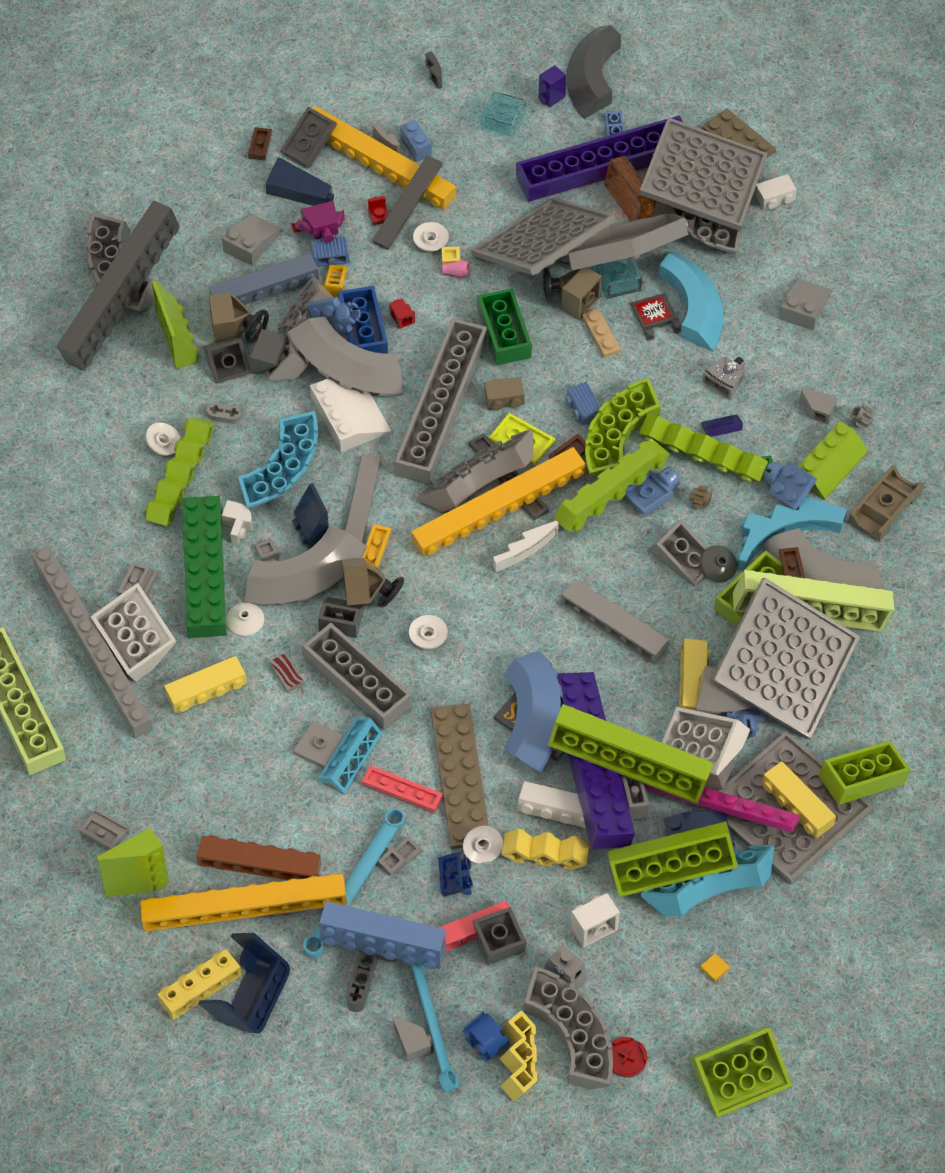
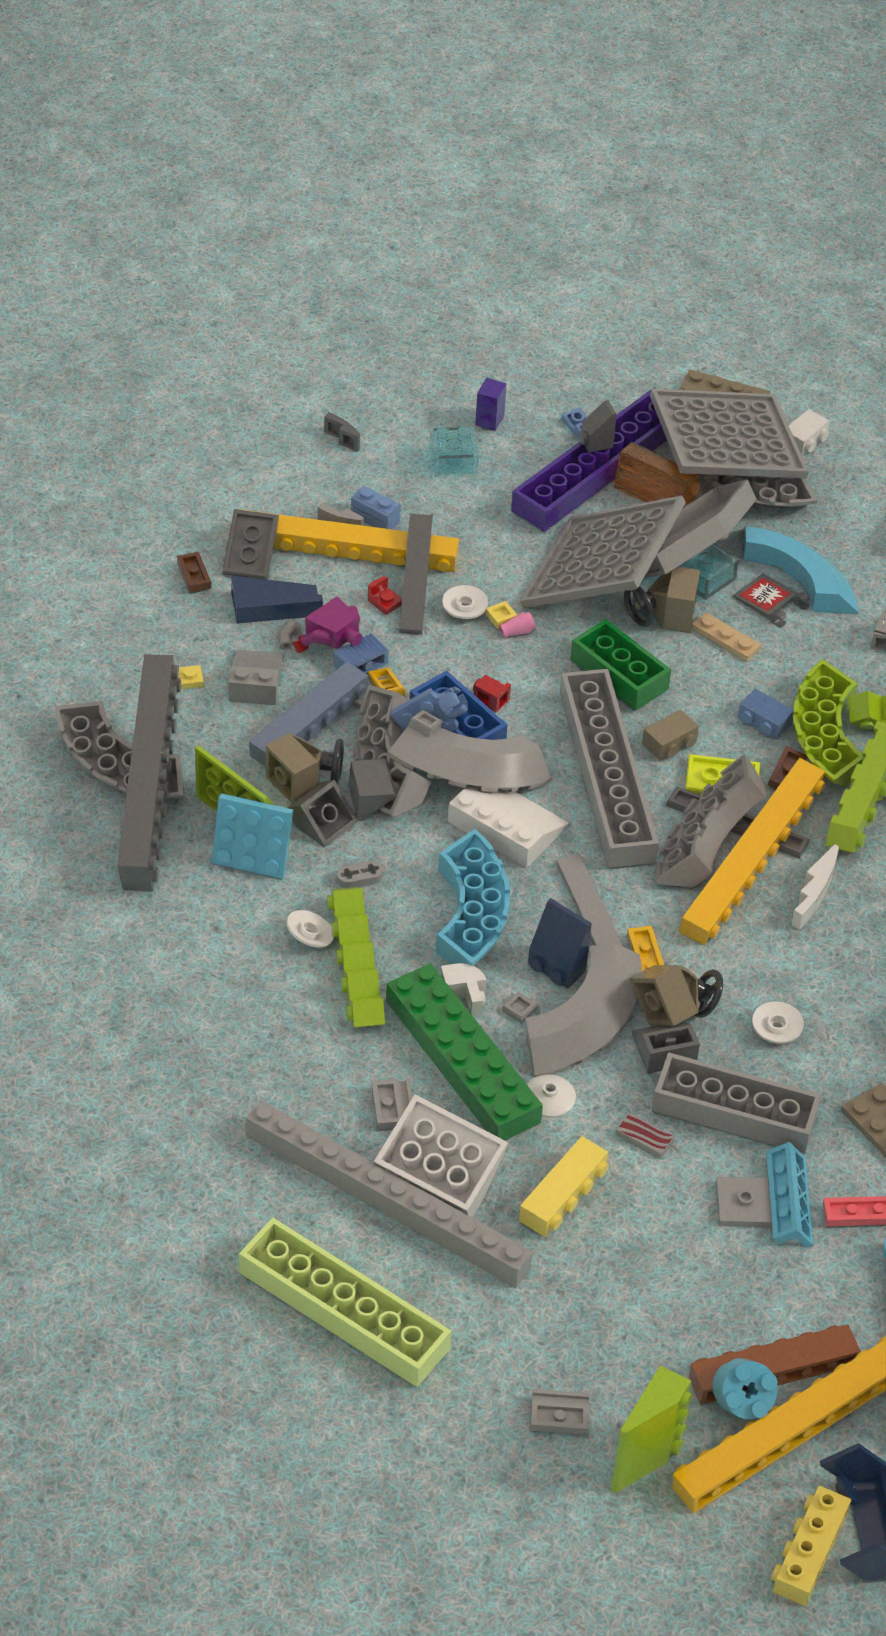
camera: 30 degrees left, 10 degrees down
dark grey brick [566,25,621,119] -> none
none -> light yellow plate [179,665,204,689]
none -> medium azure plate [212,793,293,879]
none -> light grey arm [278,619,301,649]
none -> light grey tile [408,710,442,737]
none -> dark grey slope [579,400,617,453]
none -> medium azure brick [712,1358,777,1419]

